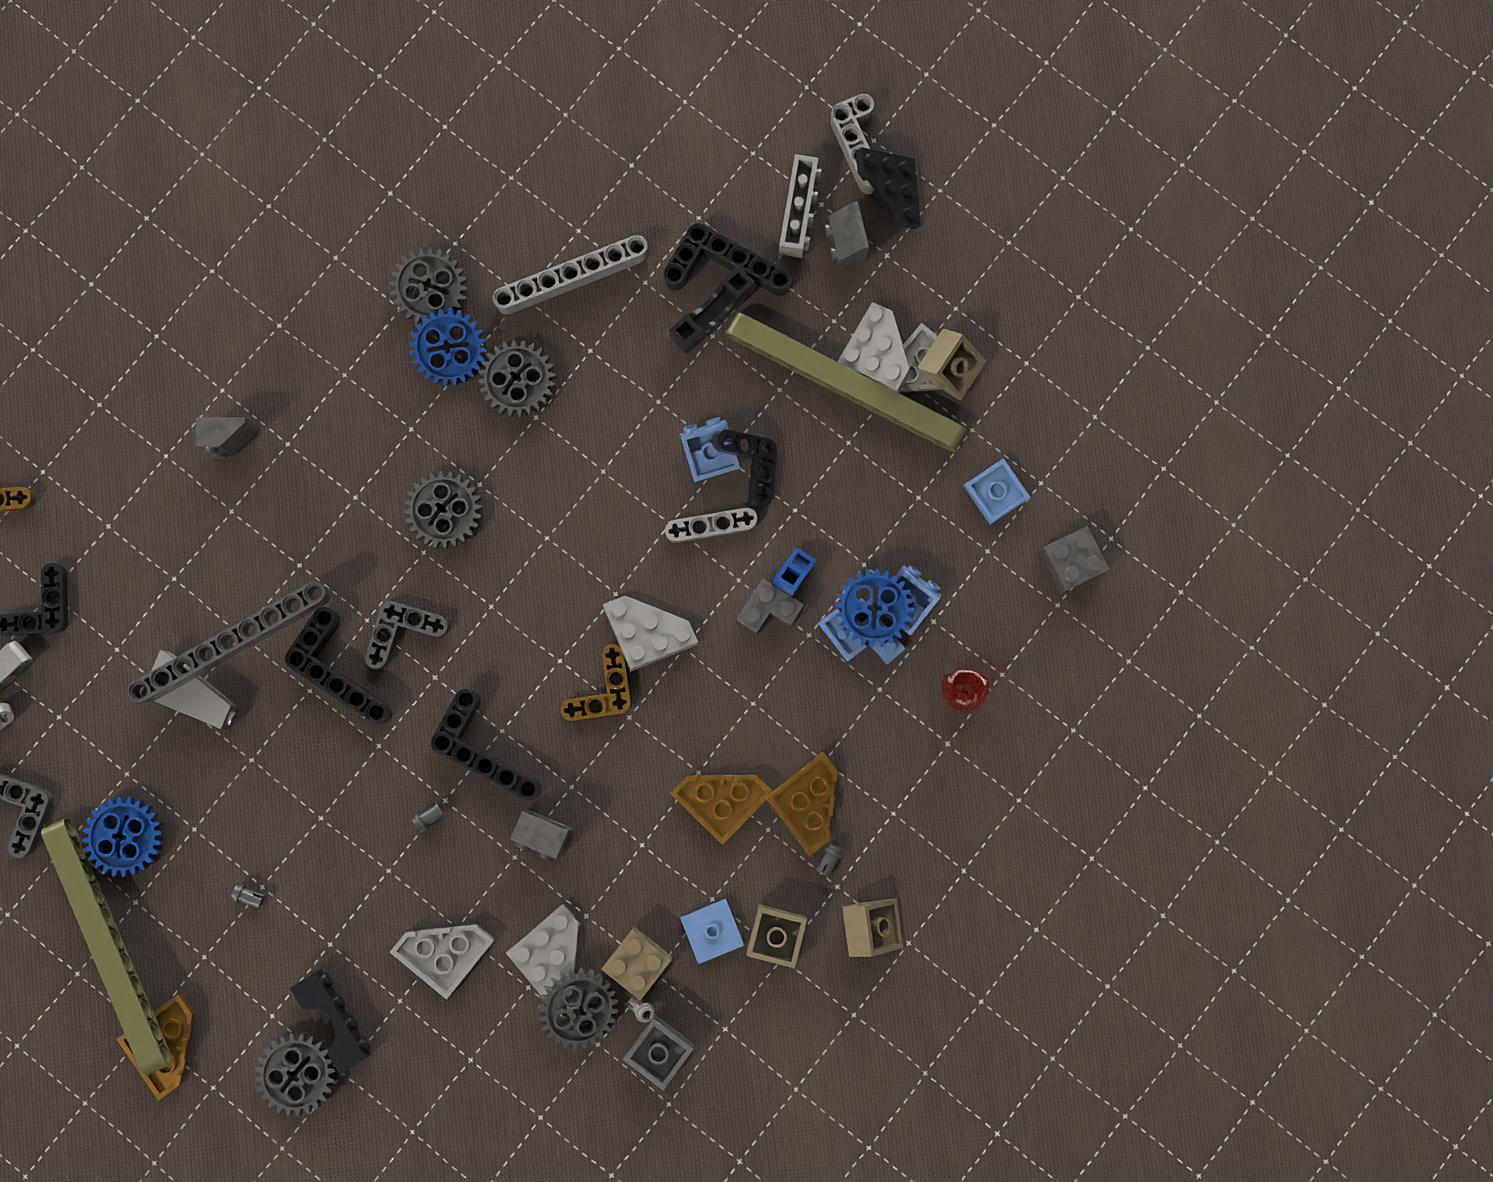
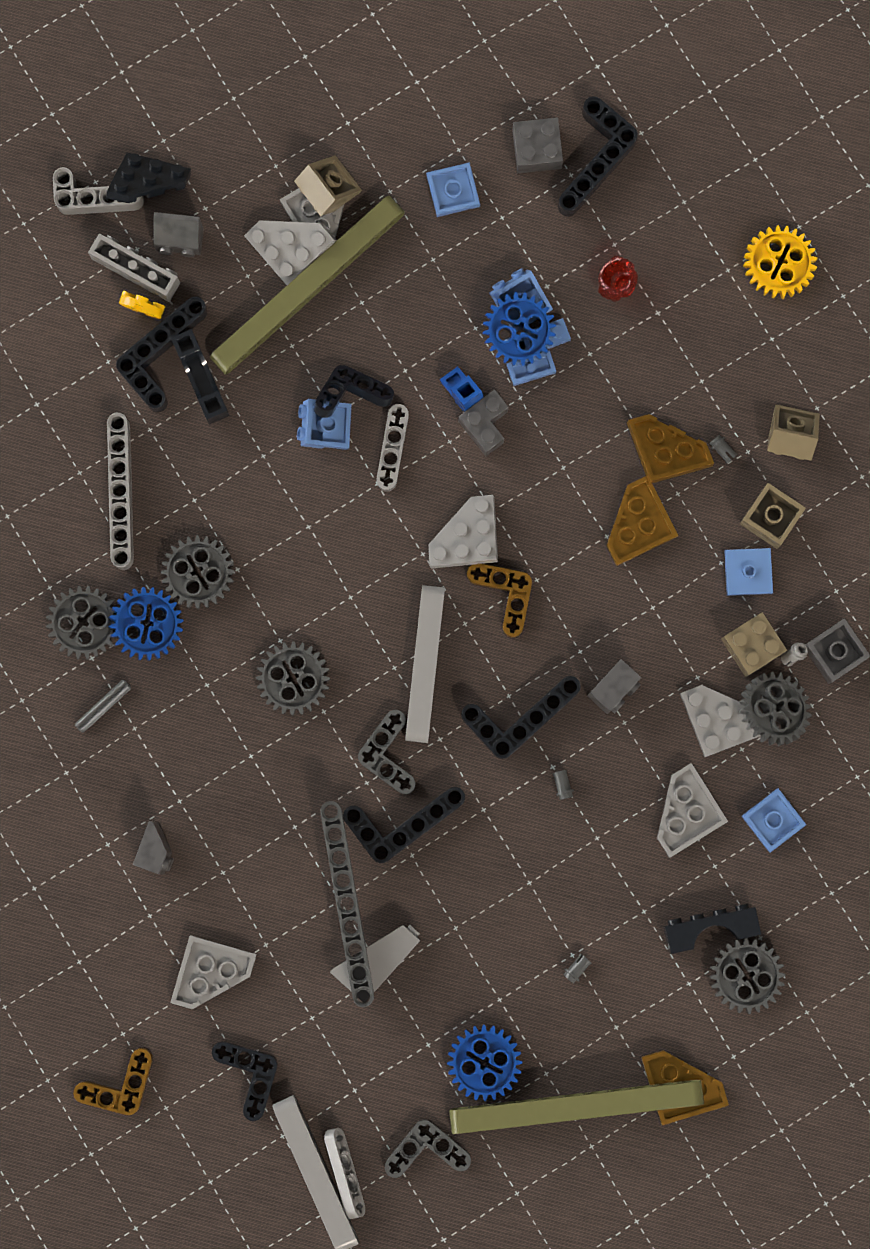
camera: 70 degrees left, 0 degrees up
none -> dark grey axle [75,680,131,733]
none -> yellow plate [119,291,165,319]
none -> light grey plate [170,935,257,1009]
none -> light grey beam [405,585,445,743]
none -> black beam [558,96,638,217]
none -> medium blue plate [741,788,806,853]
none -> yellow gear [743,225,817,299]

